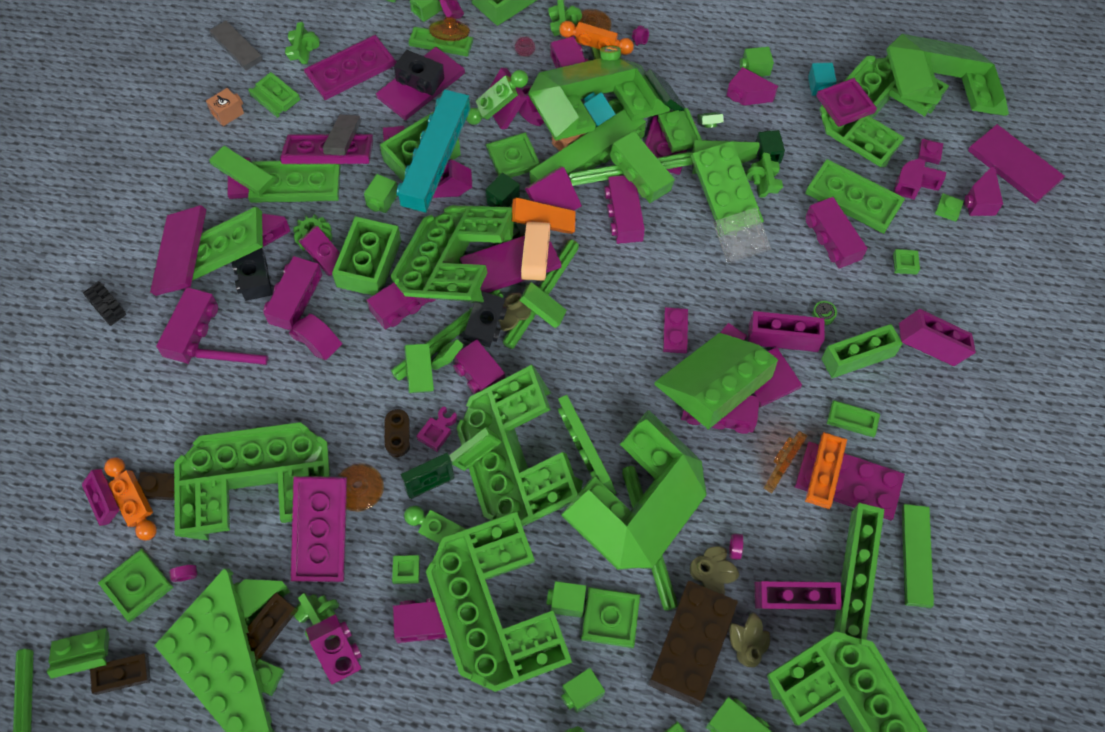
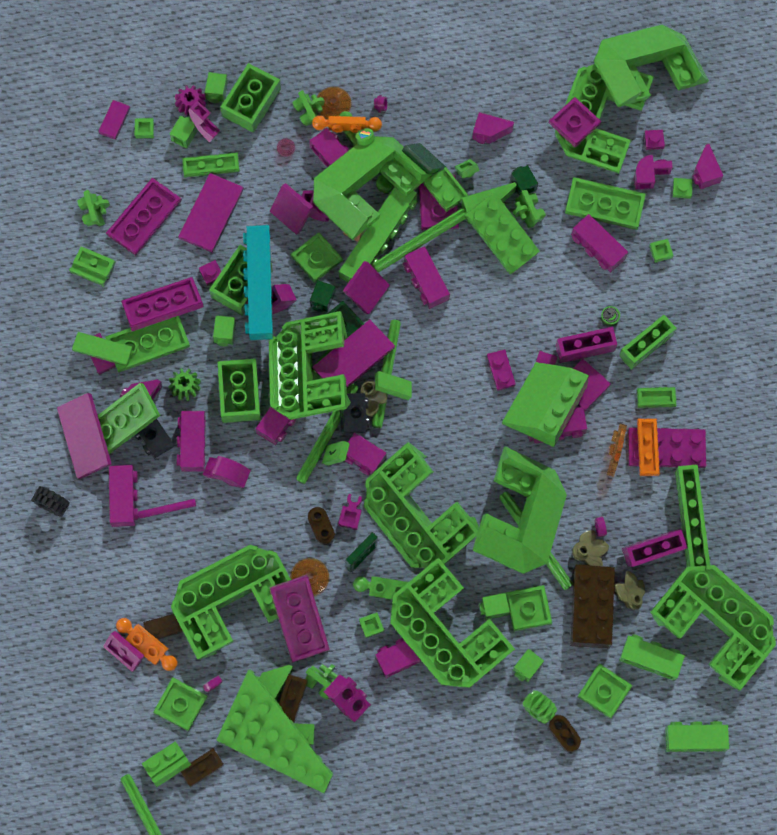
camera: 20 degrees left, 10 degrees up
nougat brick [206,88,244,126] -> none
flat silver tile [209,21,263,71] -> none
magenta plate [299,226,340,276] -> none
flat silver tile [323,115,361,156] -> none
black brick [394,49,445,96] -> none
bright green tile [404,344,434,394] -> none
clear orange dish [429,17,470,41] -> none
bright green tile [449,427,502,471] -> none
bright green plate [466,70,528,125] -> none
orange tile [512,198,576,234] -> none
light nougat beam [521,222,550,281] -> none
bright green plate [558,395,616,494] -> none
teal brick [583,92,615,128] -> none
bright green brick [610,131,675,203] -> none
clear plate [713,207,771,264] -> none
bright green brick [740,46,774,77] -> none
teal brick [808,63,837,96] -> none
magenta brick [899,309,976,366] -> none
bright green tile [902,504,934,608] -> none
magenta tile [968,124,1065,204] -> none

